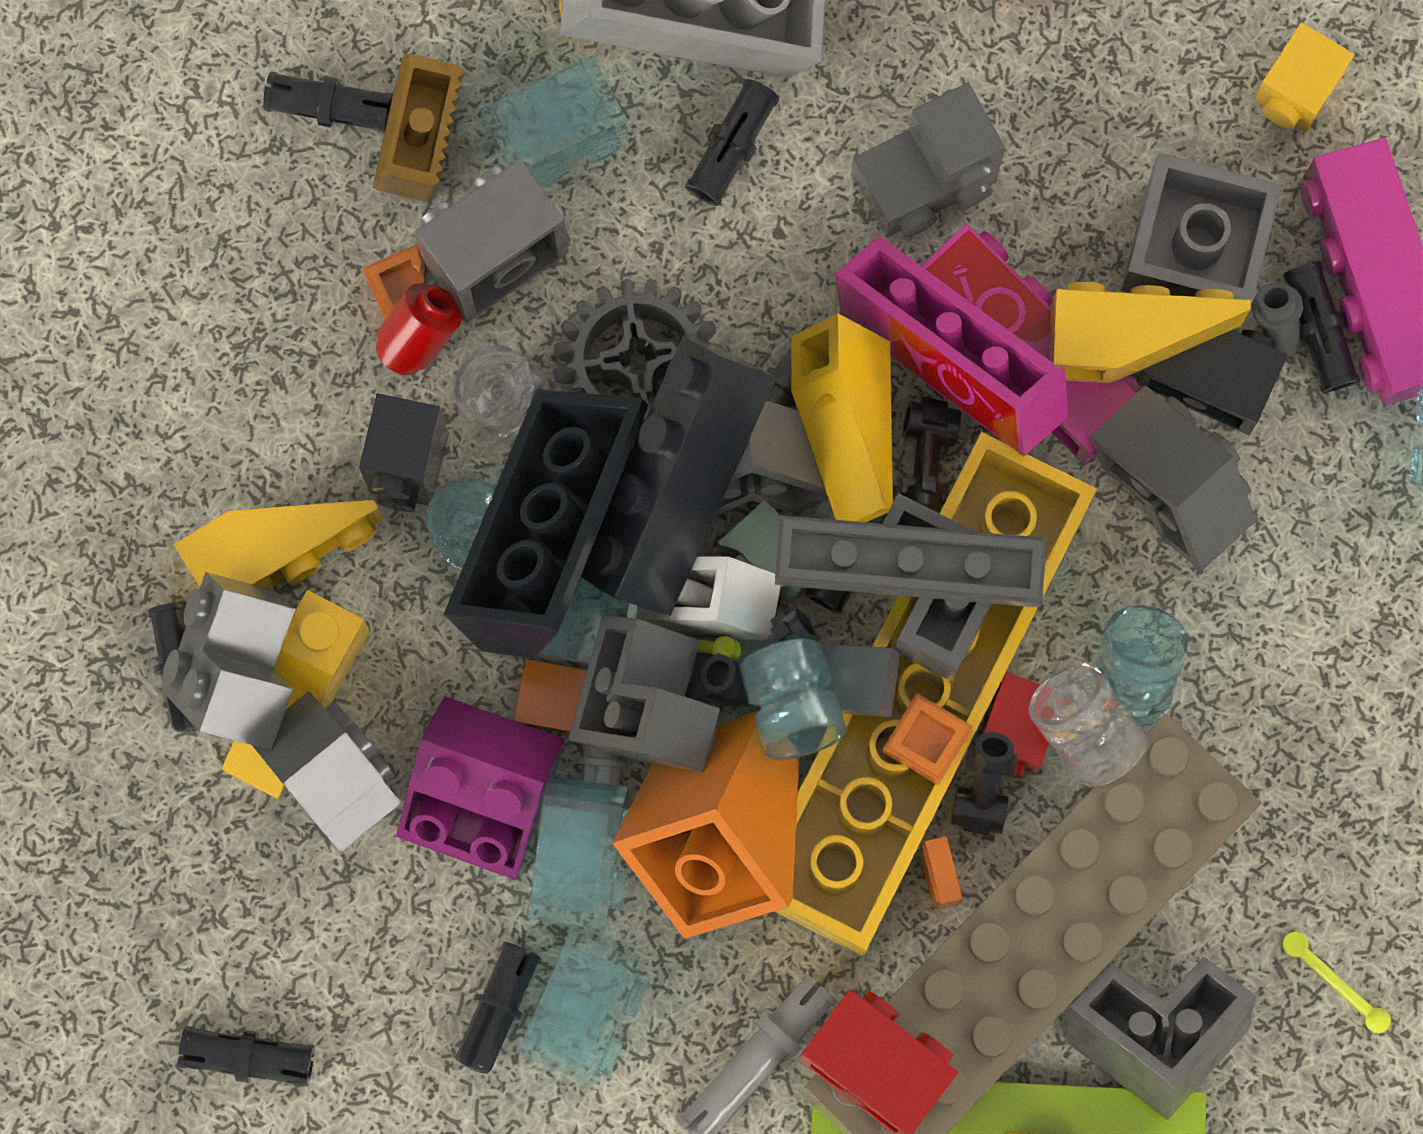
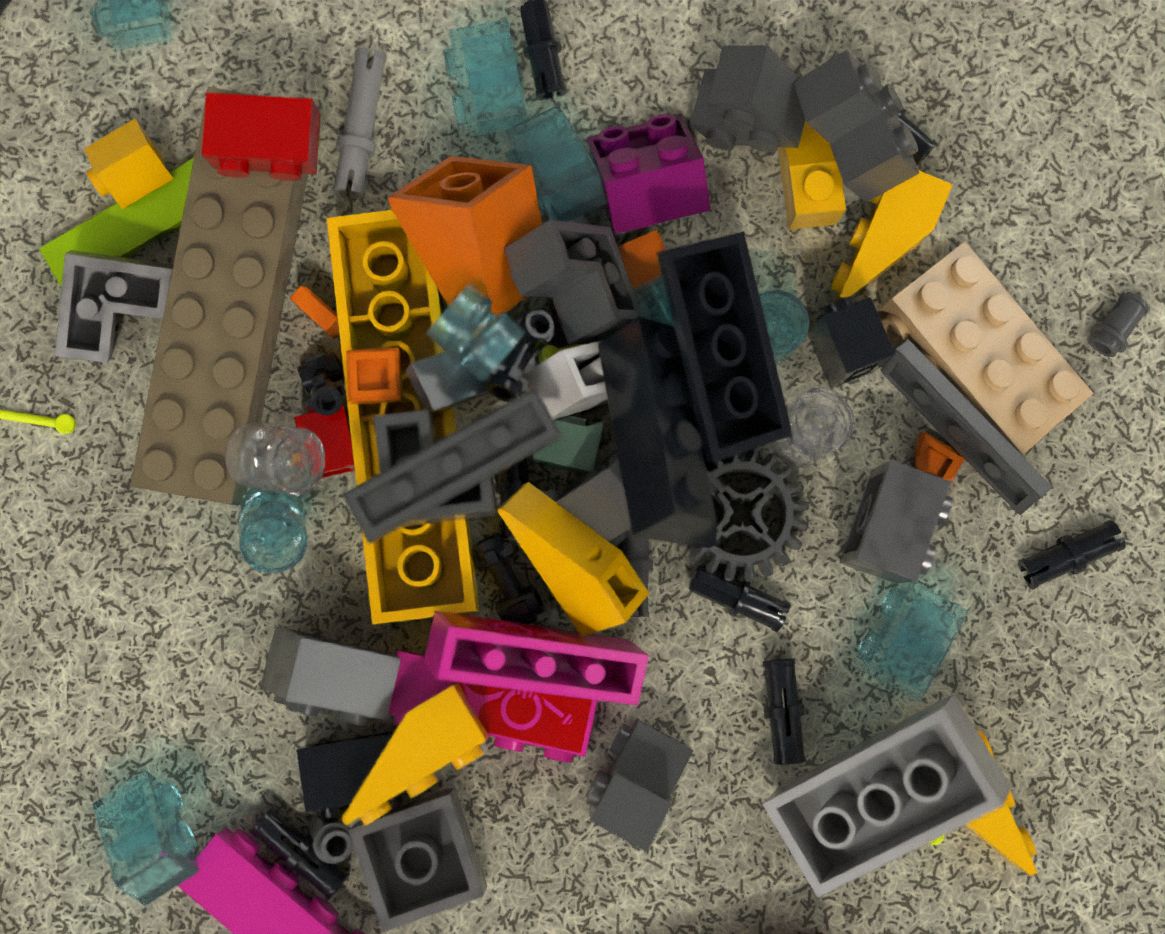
camera: 145 degrees right, 5 degrees up
pearl gold brick [372,54,465,202] -> none
red brick [376,283,461,375] -> none
none -> black axle [689,565,790,632]
none -> tan bracket [877,242,1094,455]
none -> dark grey tile [880,339,1052,515]
none -> dark grey pin [1089,292,1150,357]

